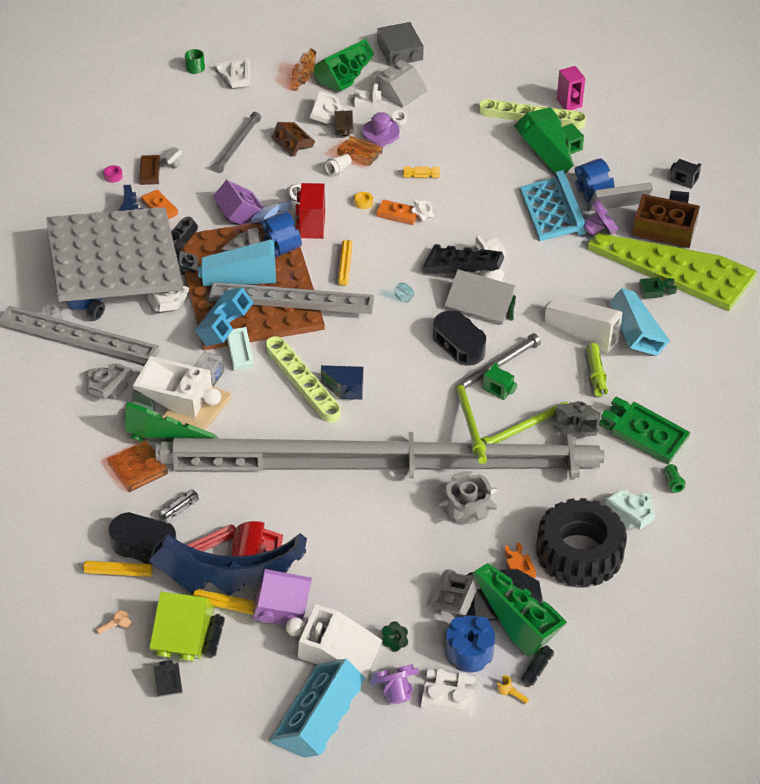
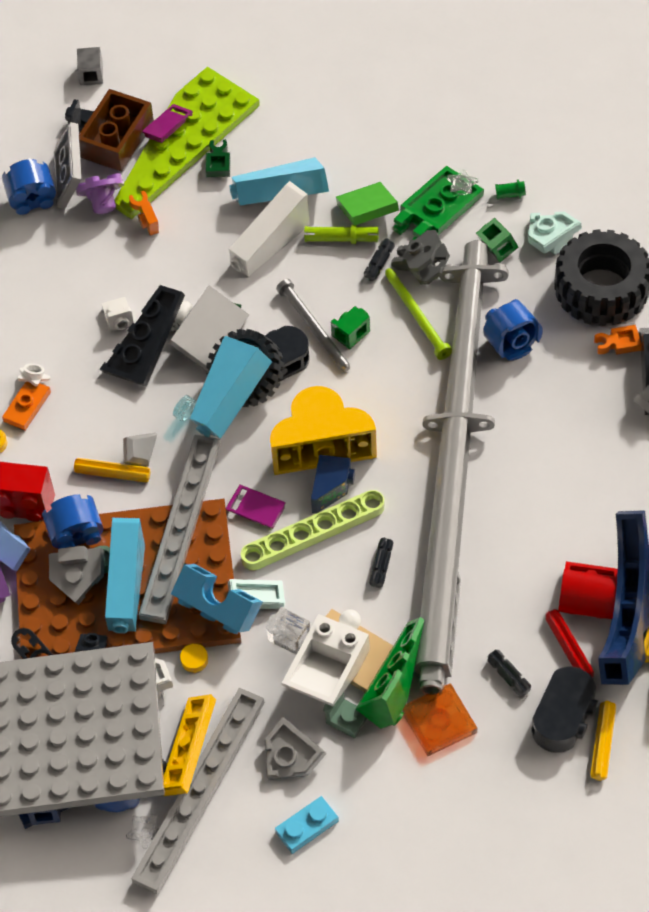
camera: 80 degrees left, 10 degrees up
light grey brick [438,471,498,525] -> none
lime bar [456,385,487,464] -> none
medium azure fence [520,170,586,241] -> none
black brick [670,158,702,189] -> none
none -> flat silver brick [77,47,103,85]
none -> light grey piece [123,433,157,467]
none -> orange plate [129,191,159,236]
none -> magenta piece [142,104,193,143]
none -> yellow plate [163,694,216,796]
none -> yellow tile [180,644,208,673]
none -> medium azure slope [190,336,272,439]
none -> black tyre [206,329,284,407]
none -> magenta piece [226,484,286,529]
none -> yellow brick [270,386,377,475]
none -> medium azure plate [275,796,339,854]
none -> bright green tile [336,182,399,226]
none -> black axle [364,238,395,281]
none -> black axle [369,537,394,588]
none -> clear plate [447,170,478,195]
none -> green brick [476,217,519,263]
none -> blue brick [483,299,543,361]

